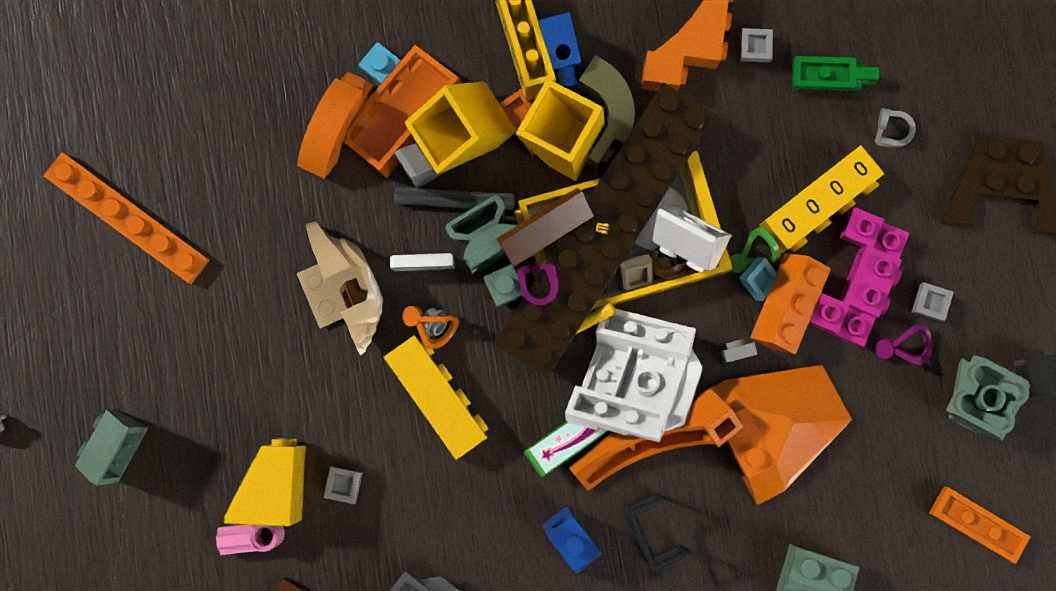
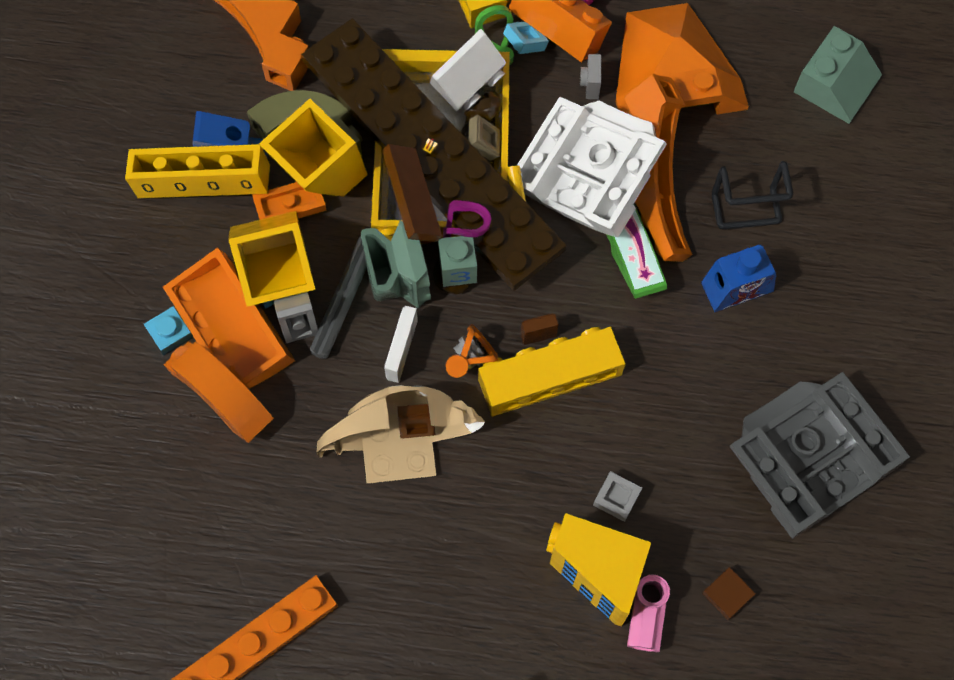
camera: 75 degrees left, 15 degrees down
none -> reddish brown tile [520,313,558,345]

